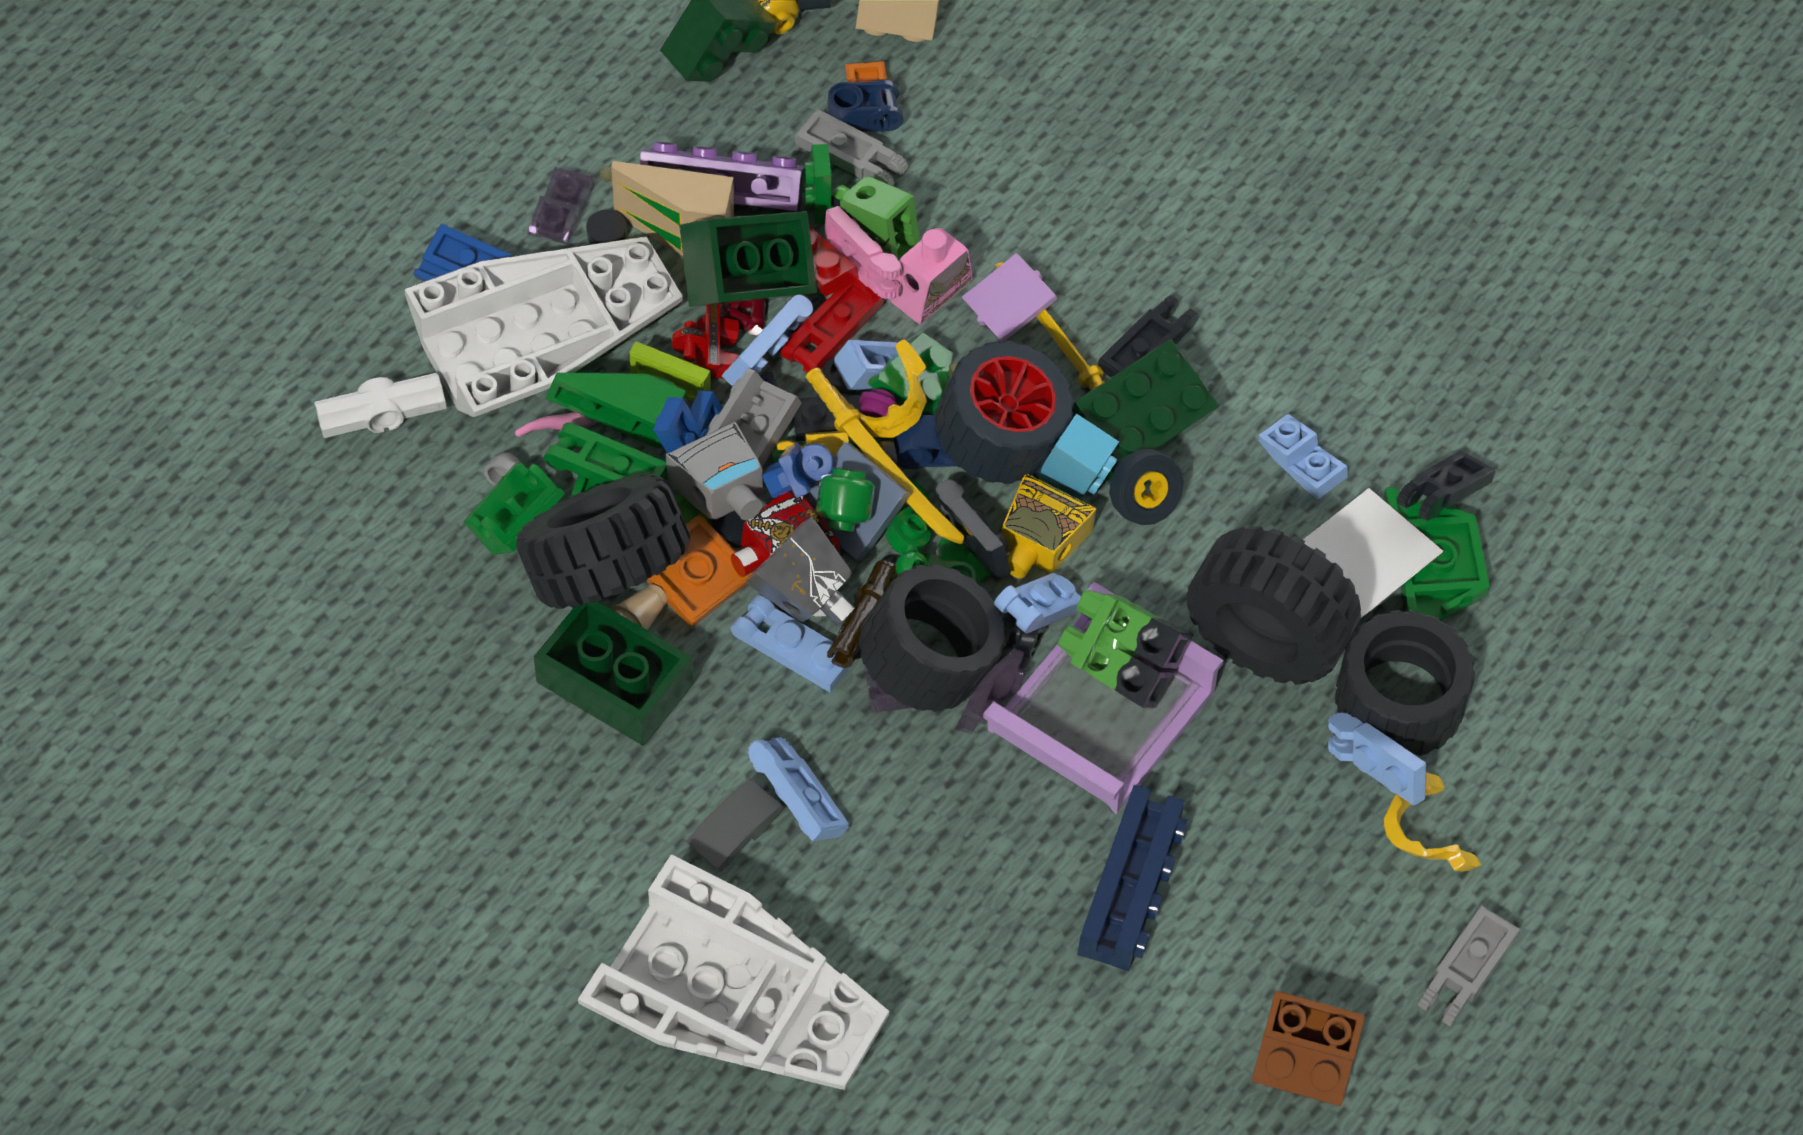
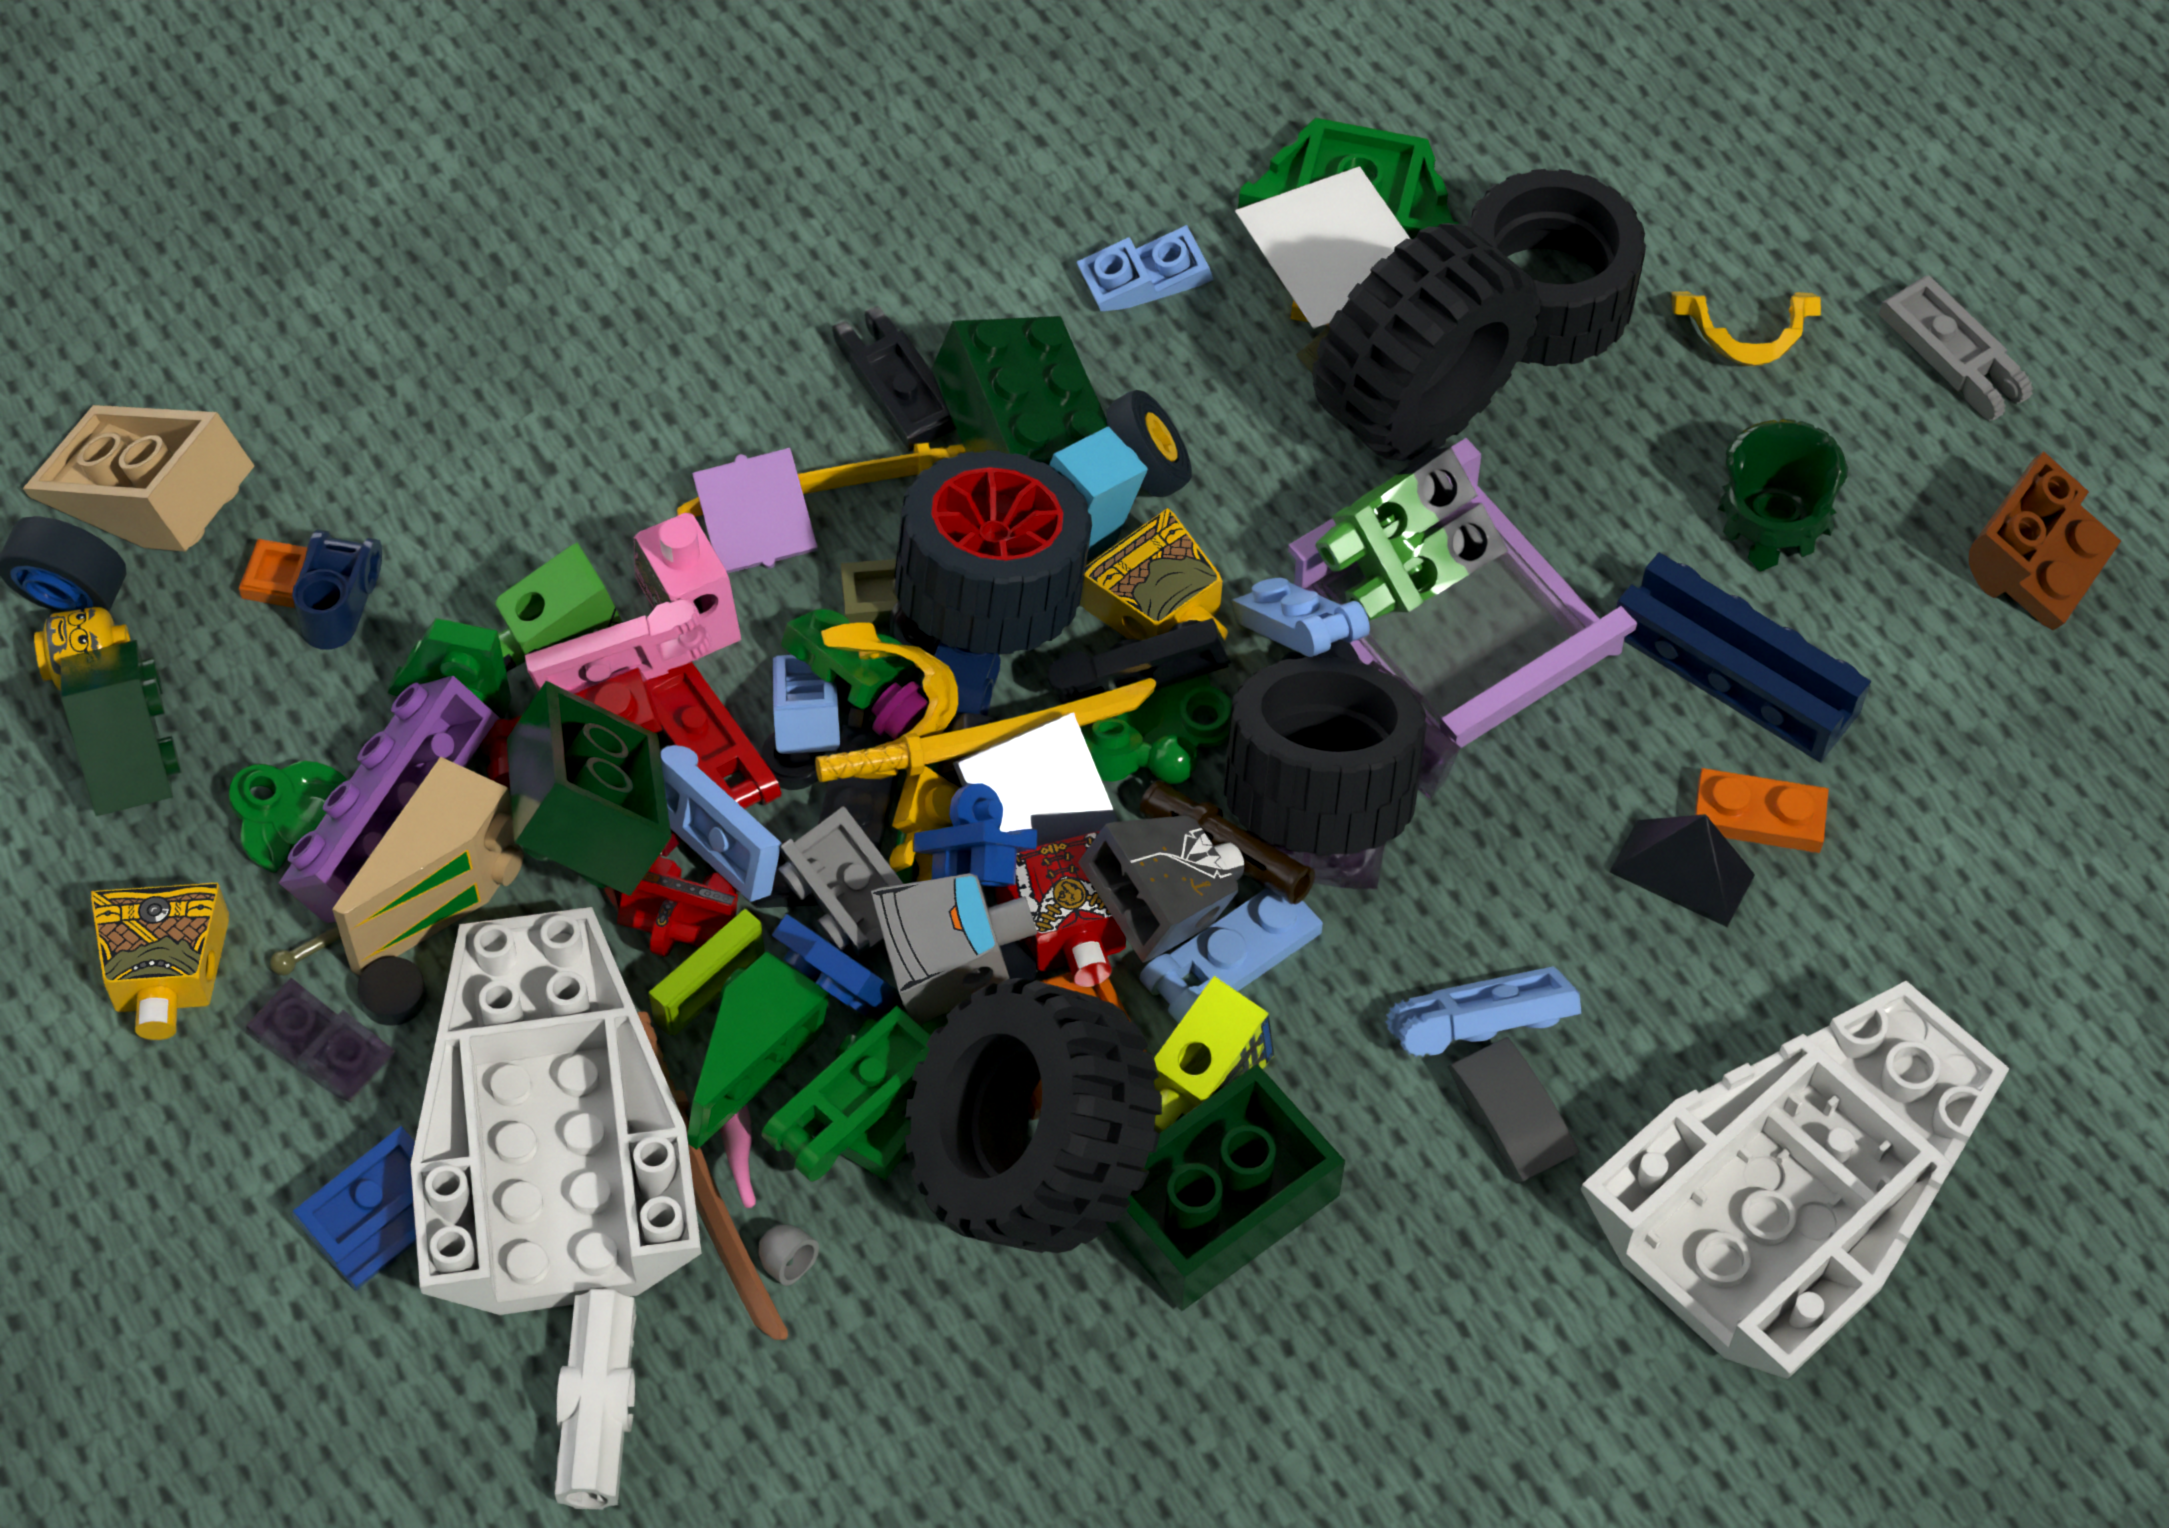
camera: 70 degrees left, 0 degrees up
green hinge [463,462,565,555] -> none
light grey hinge [795,109,908,186] -> none
green head [816,468,875,531] -> none
light blue hinge [1328,712,1426,806] -> none
black hinge [1397,450,1495,521] -> none
none -> torso [91,883,229,1040]
none -> green plate [228,761,348,873]
none -> nougat sword [637,1012,788,1340]
none -> neon yellow torso [1154,976,1274,1133]
none -> black slope [1610,814,1755,928]
none -> orange plate [1694,768,1829,853]
none -> dark green hair [1717,419,1849,572]

